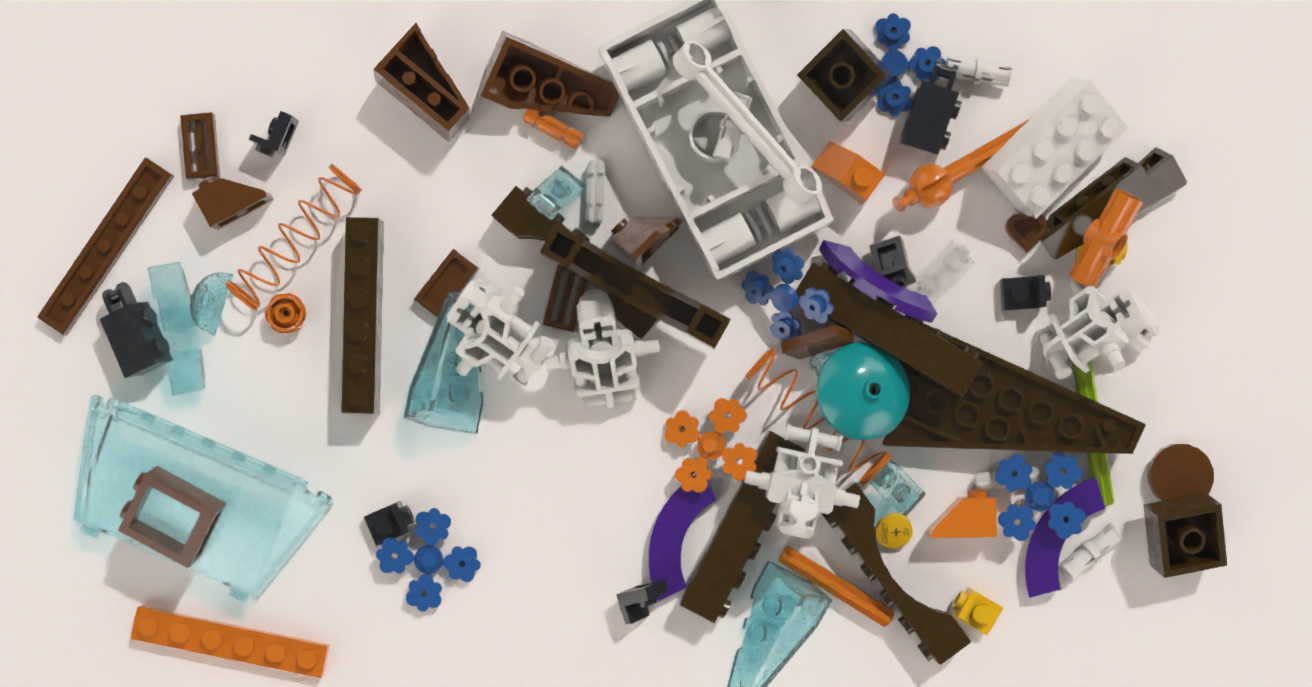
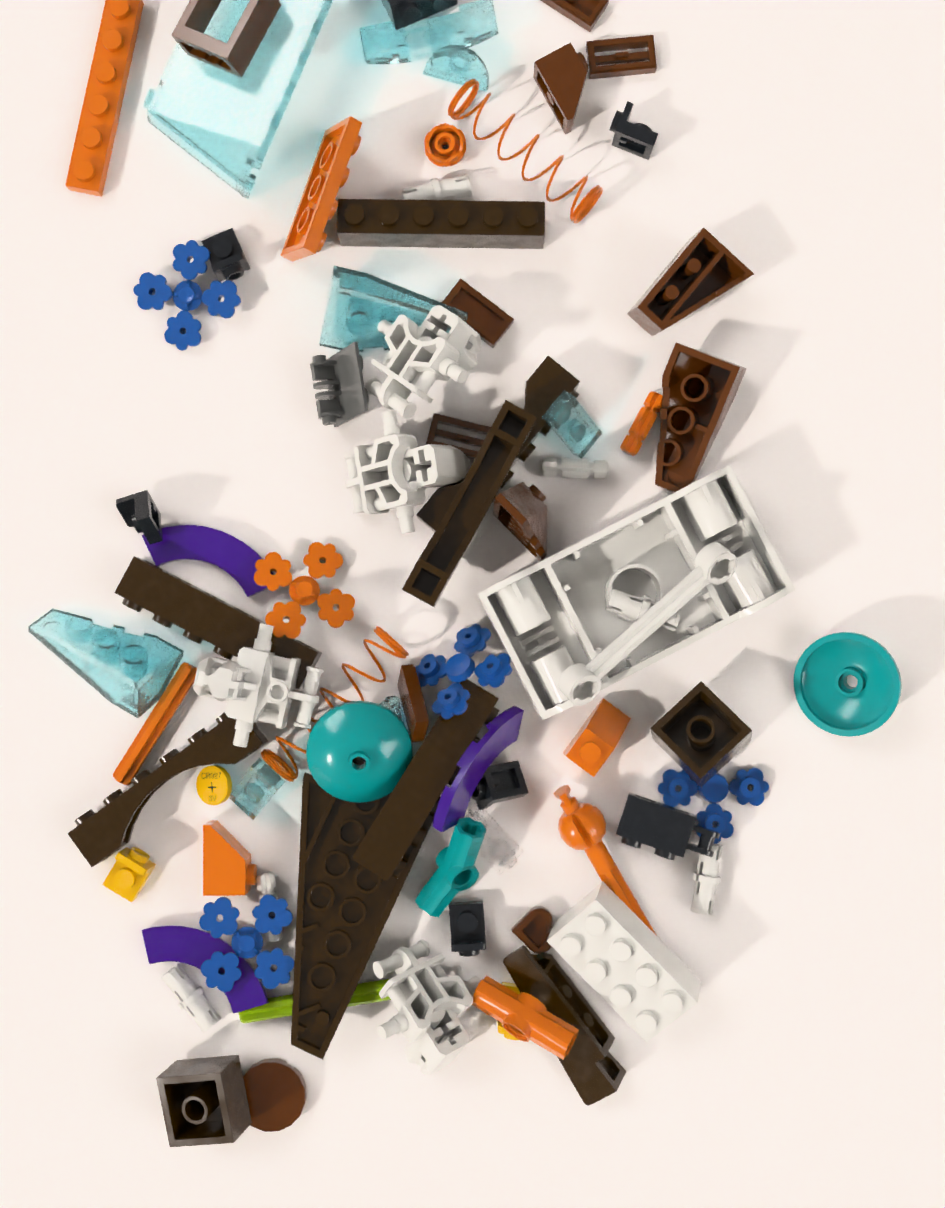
camera: 95 degrees right, 0 degrees up
none -> orange plate [280,116,362,262]
none -> dark grey hinge [310,342,369,427]
none -> white pin [402,174,472,200]
none -> teal piece [415,817,487,918]

